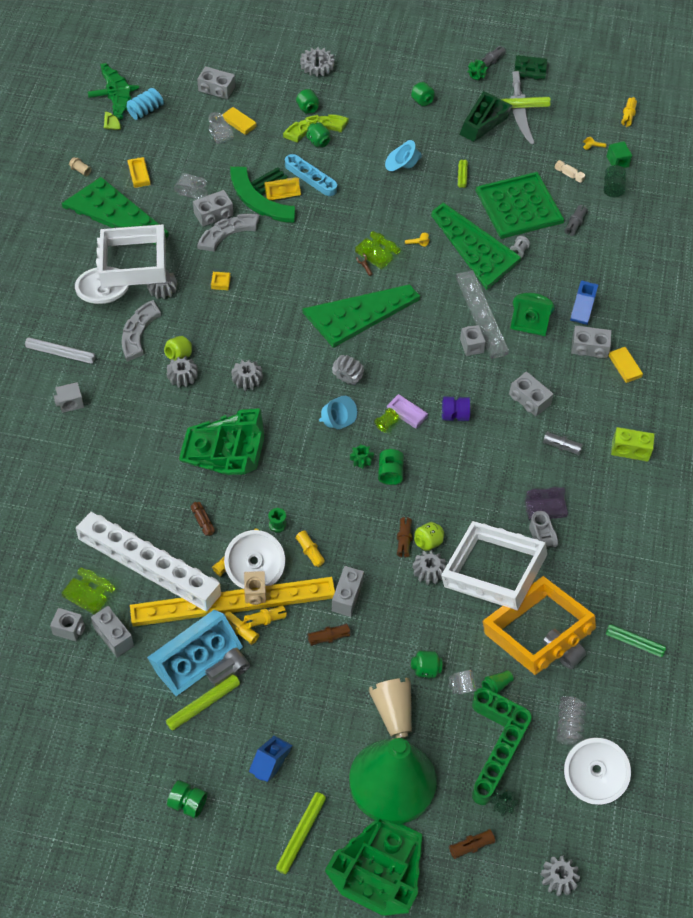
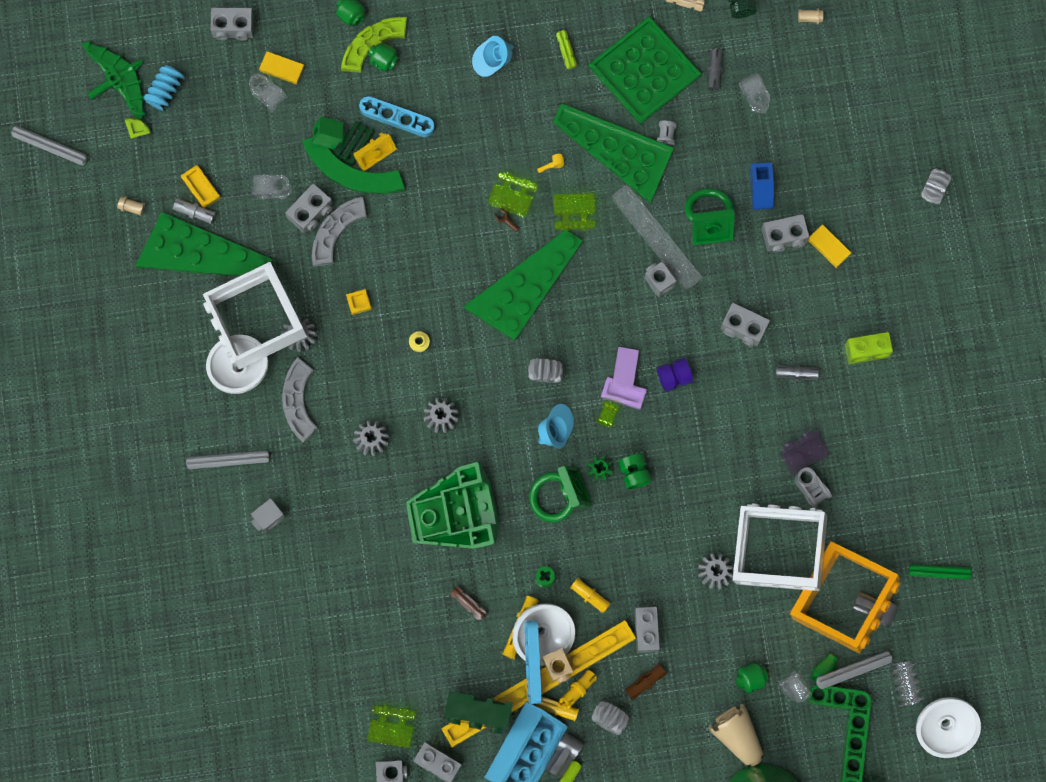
camera: 20 degrees left, 20 degrees up
white brick [76,512,221,612] -> none
lime head [164,336,192,361] -> none
reddish brown pin [397,517,412,558] -> none
lime head [414,522,444,551] -> none
none -> light grey axle [11,126,87,165]
none -> light grey pin [173,198,216,224]
none -> green brick [312,116,345,150]
none -> light yellow plate [409,331,430,352]
none -> dark green wedge [444,691,513,734]
none -> medium azure beam [524,620,541,704]
none -> green tile [529,465,593,523]
none -> clear neon green plate [553,193,595,231]
none -> light grey gear [592,701,629,735]
none -> lavender tile [612,347,639,390]
none -> clear piece [738,72,770,114]
none -> tan pin [798,8,823,24]
none -> light grey axle [816,651,892,689]

